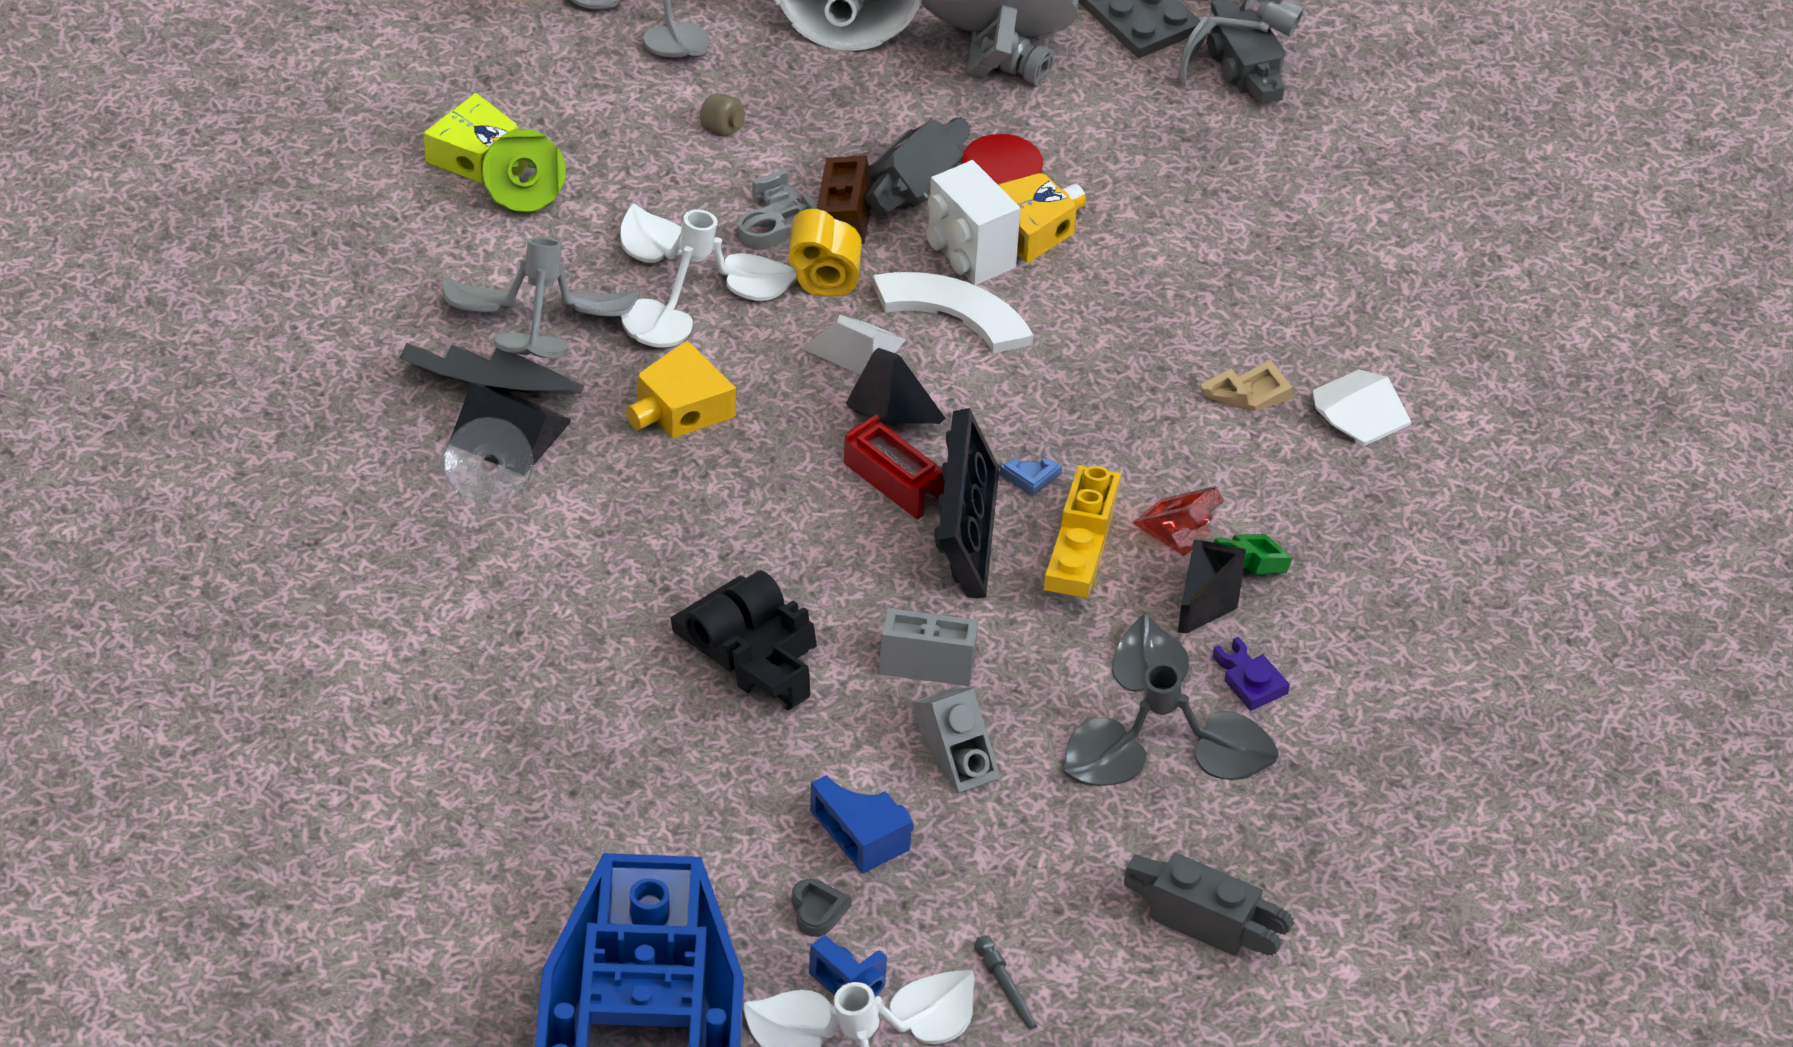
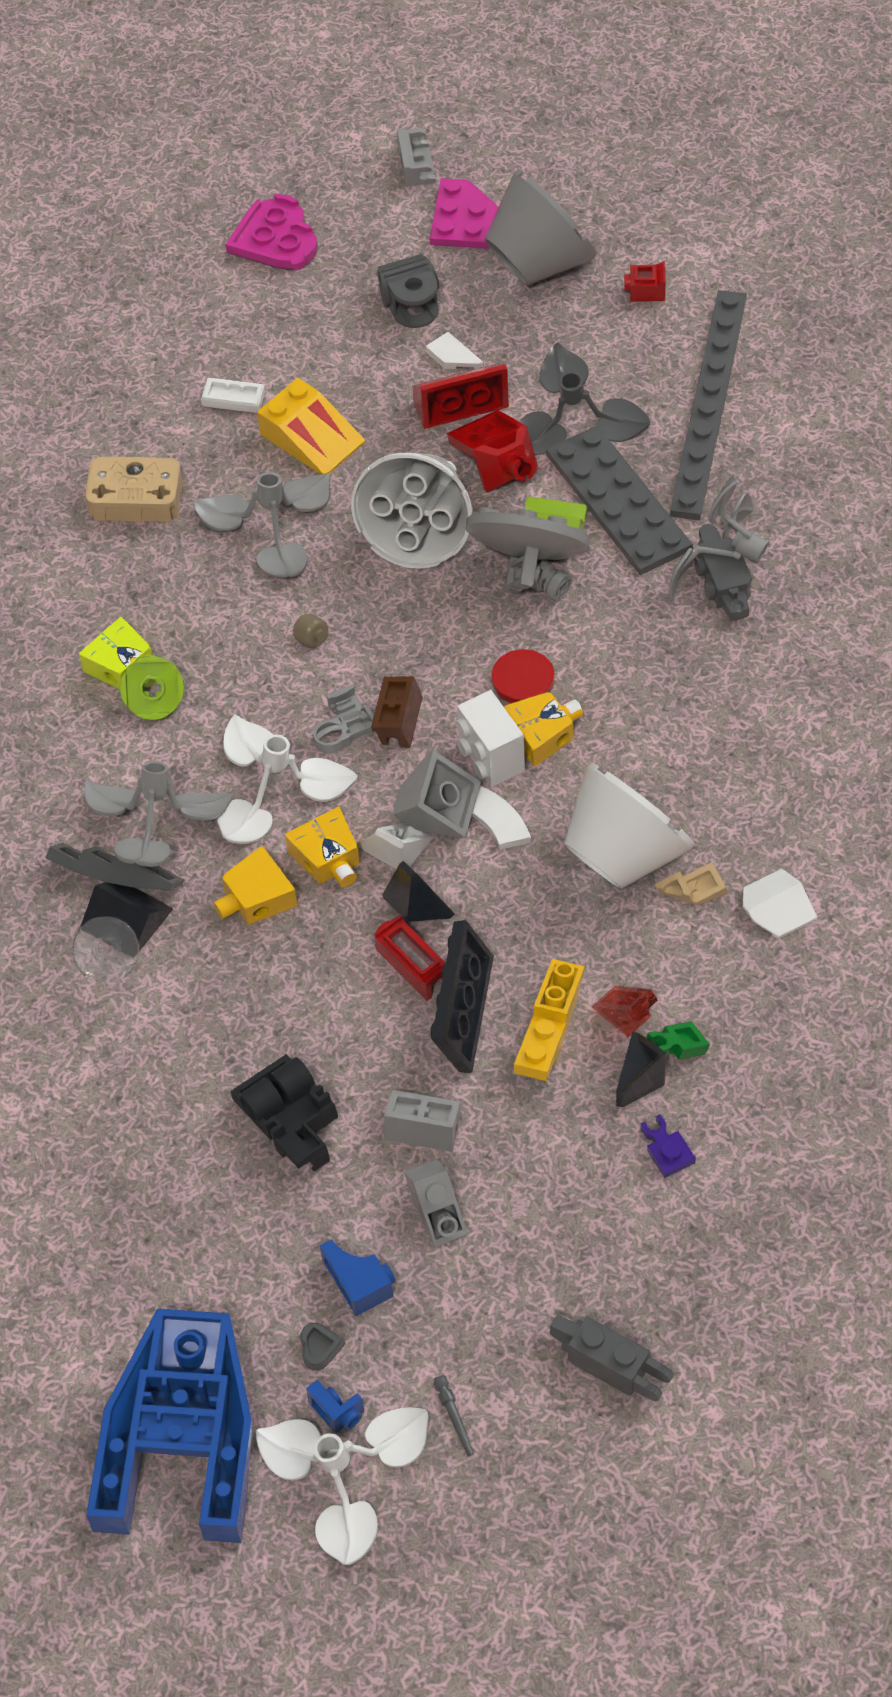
camera: 10 degrees right, 10 degrees up
yellow piece [788,209,862,297] -> none
dark grey hinge [864,117,971,217] -> none
medium blue tile [1000,458,1062,496] -> none
dark grey plant [1064,614,1279,786] -> none
none -> yellow torso [284,806,360,887]
none -> light grey slope [392,750,481,839]
none -> white cone [564,762,695,889]

